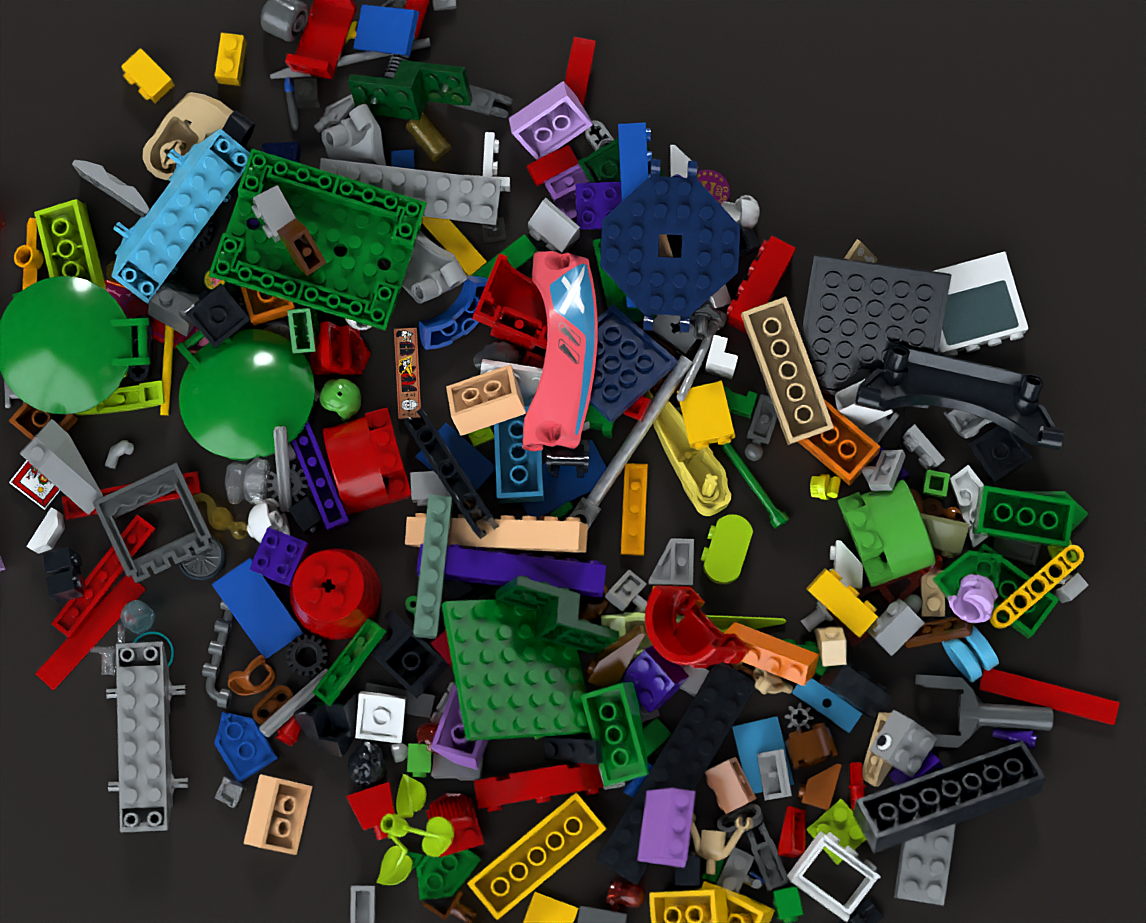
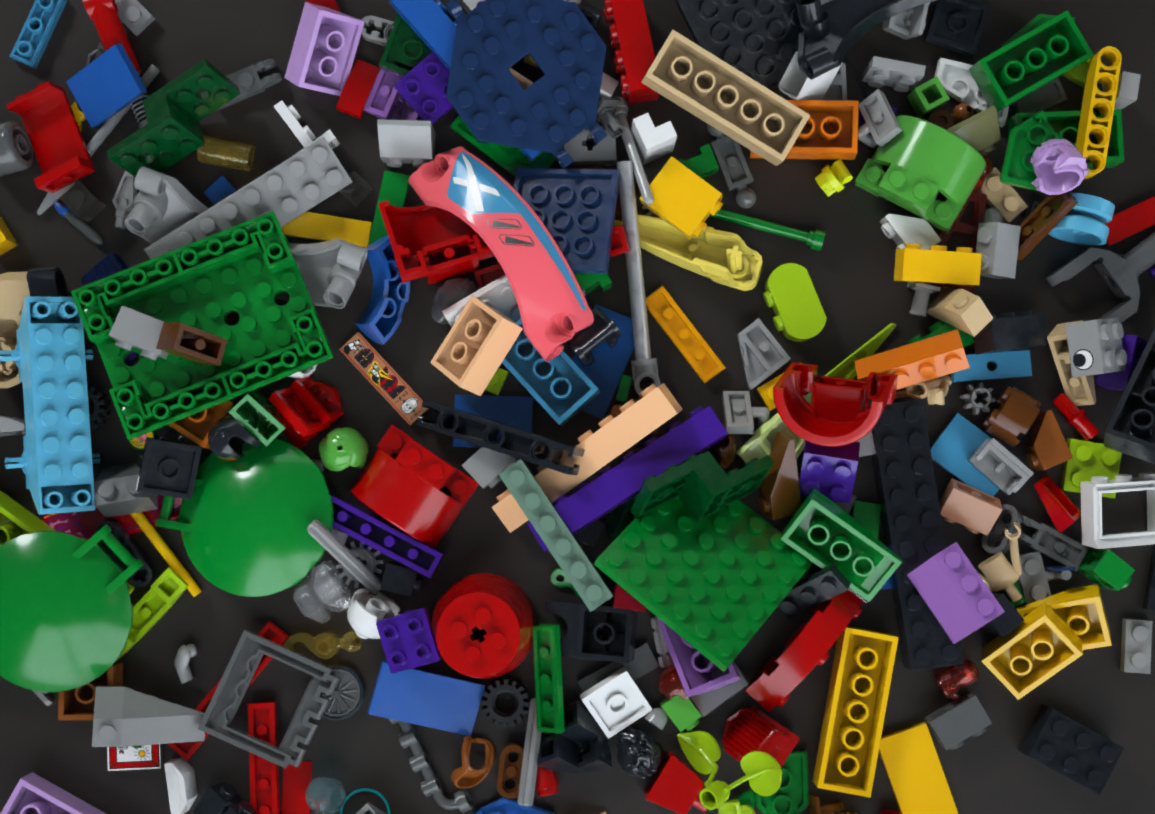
camera: 45 degrees left, 5 degrees up
none -> black helmet [208,414,262,460]

